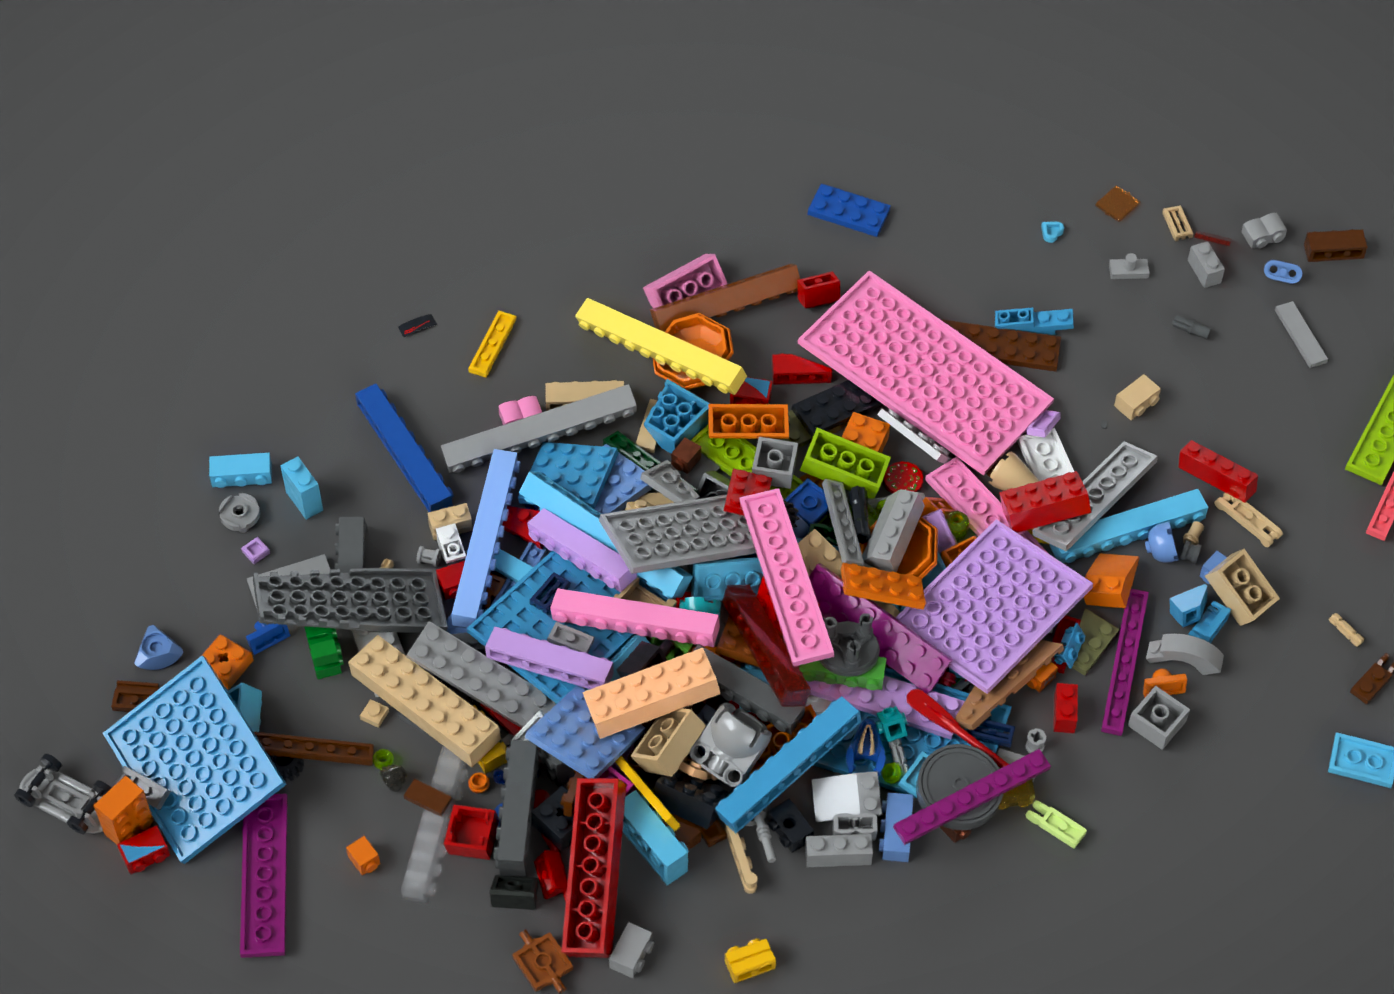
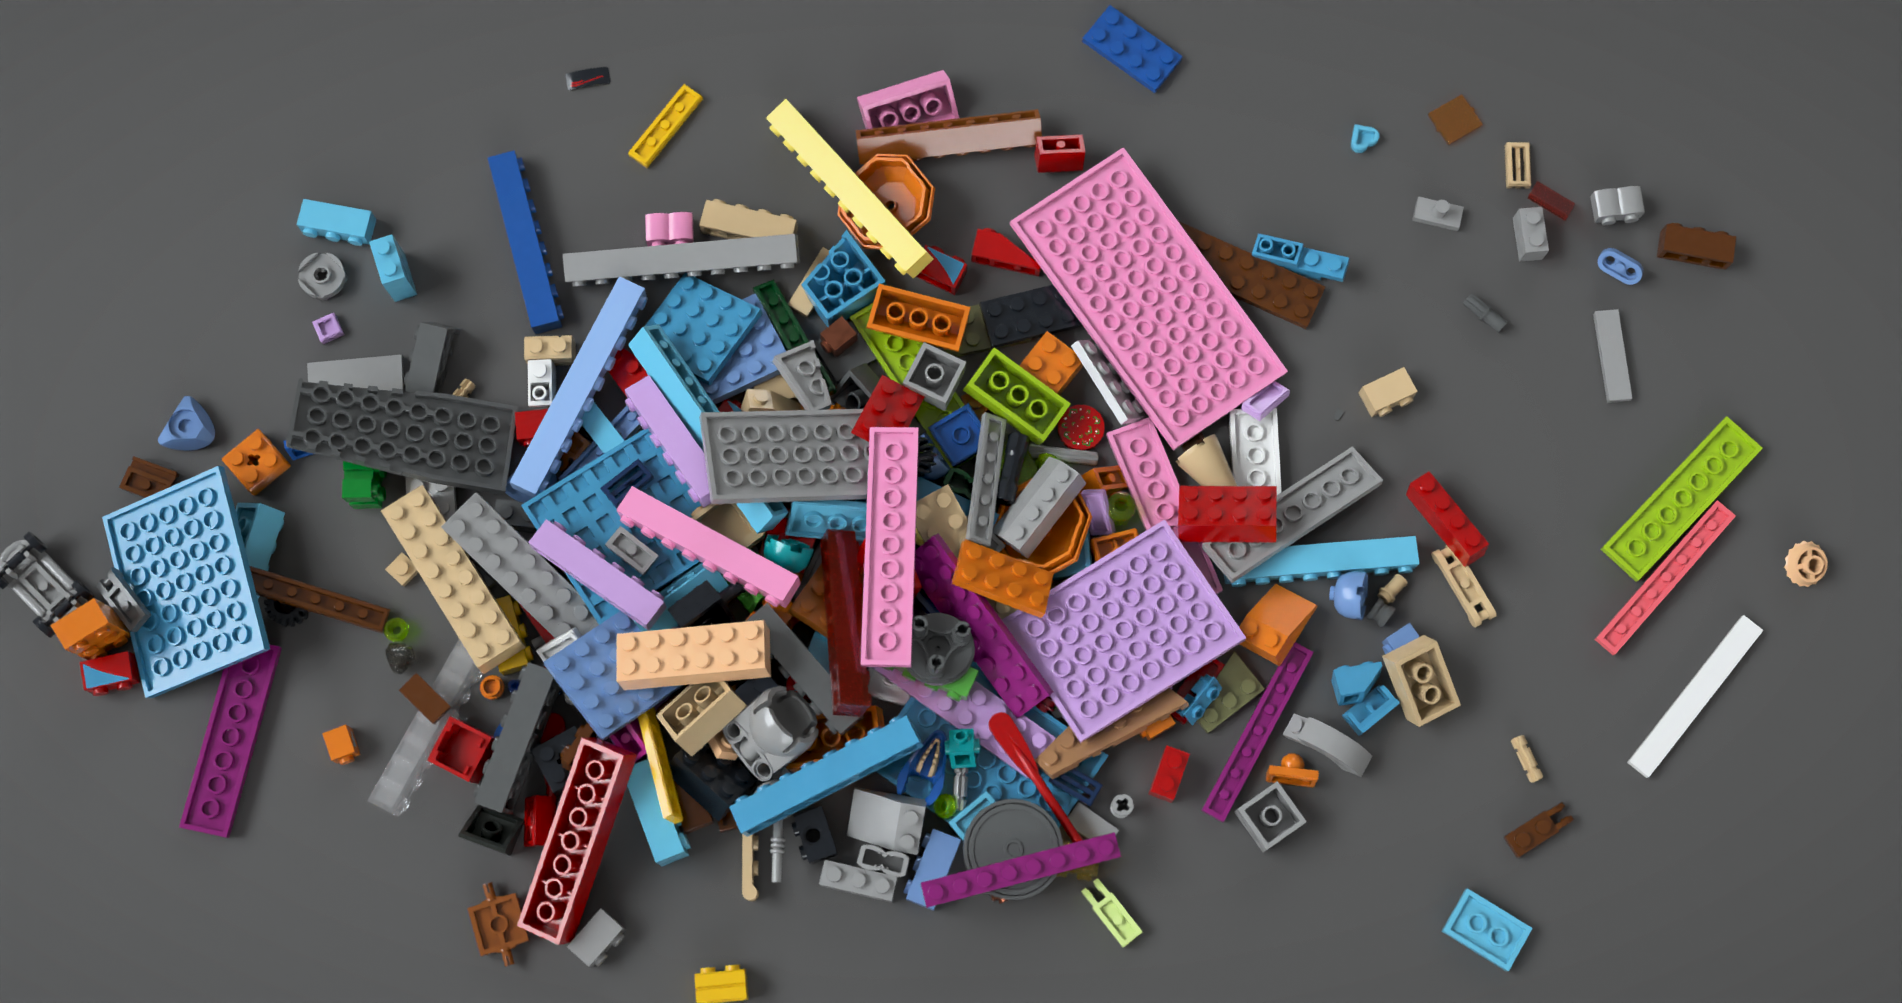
camera: 15 degrees right, 20 degrees up
light grey bush [417,546,441,567] -> none

